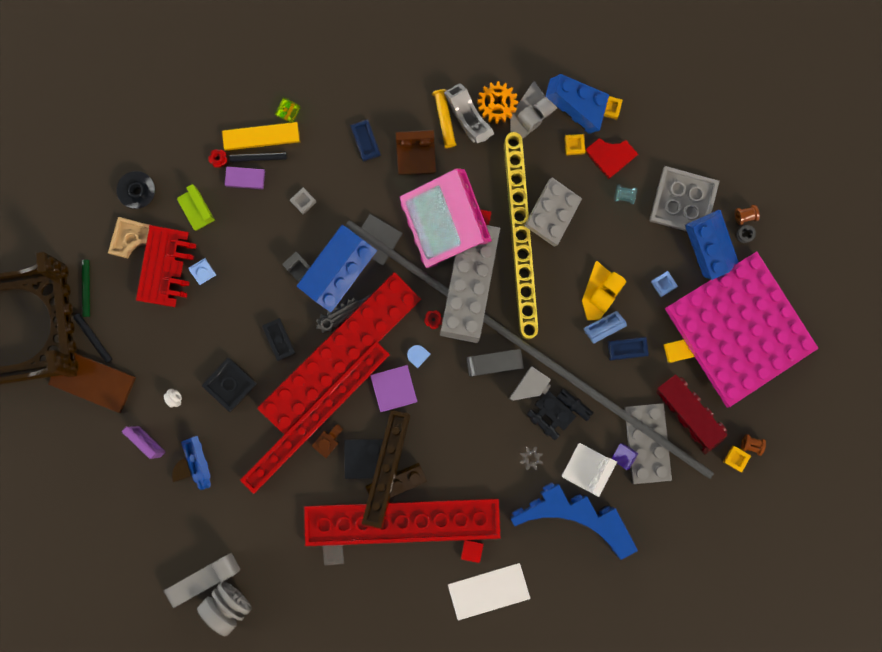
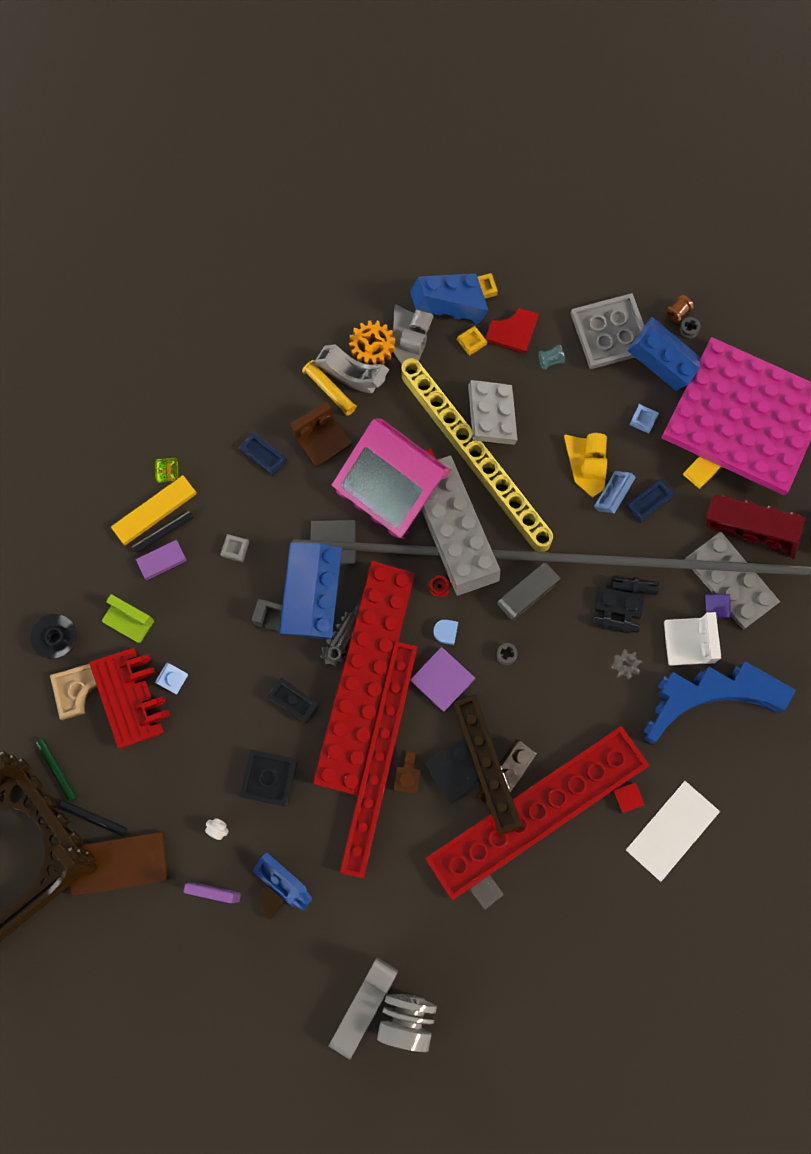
camera: 20 degrees left, 10 degrees down
red plate [208,149,227,168] -> none
light grey slope [509,366,551,401] -> none
none -> dark grey bush [496,643,518,665]

